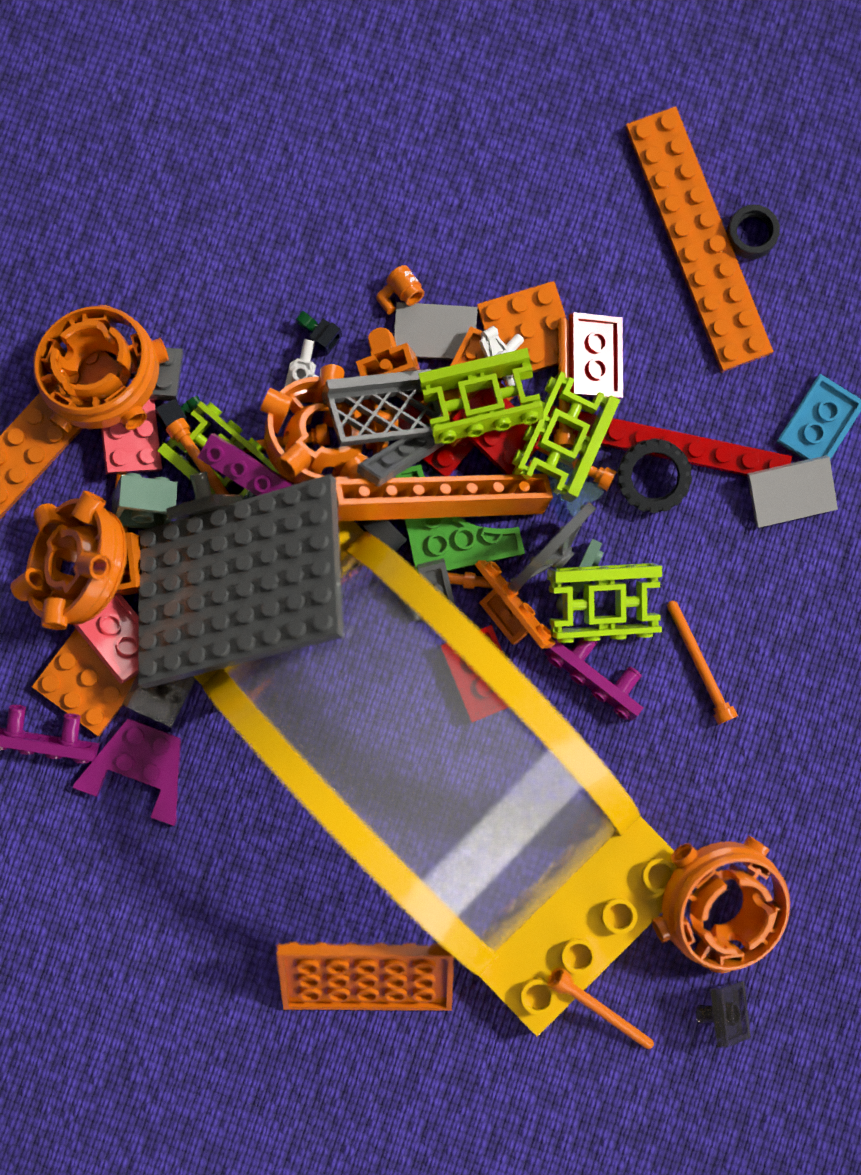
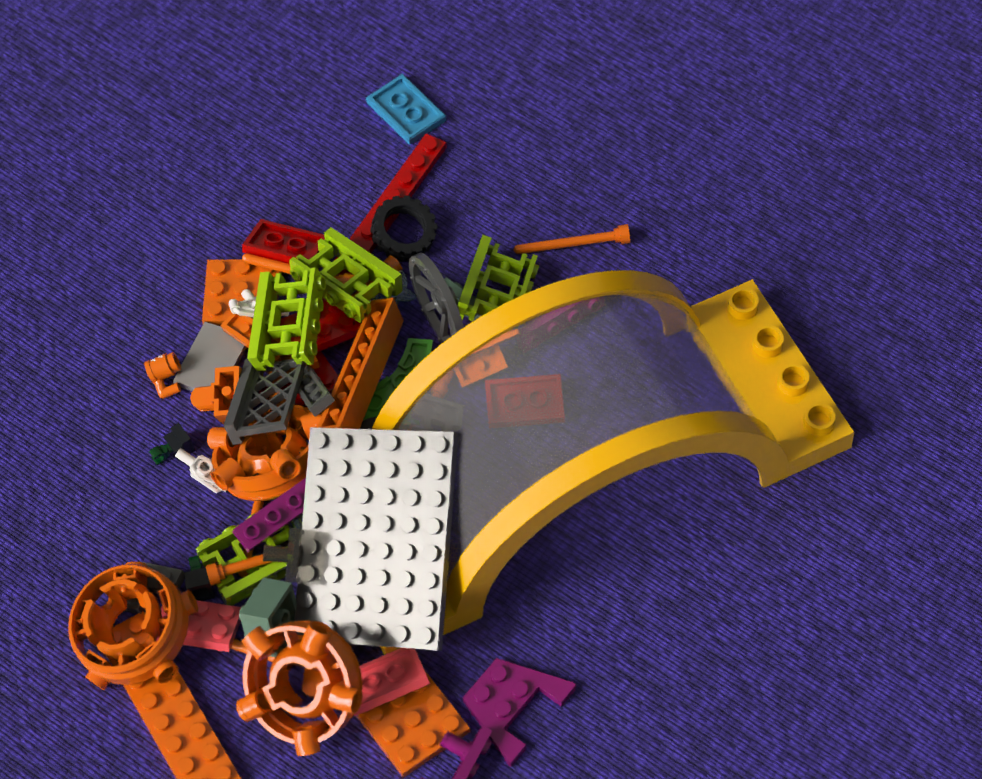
camera: 65 degrees left, 25 degrees down
clear smoke tile [122,672,195,728] -> none
orange plate [277,942,454,1011] -> none
orange piece [547,967,654,1049] -> none
orange plate [625,106,773,373] -> none
orange piece [652,835,790,973] -> none
clear smoke tile [696,981,751,1048] -> none
black tyre [726,204,780,259] -> none
light grey tile [747,455,838,528] -> none

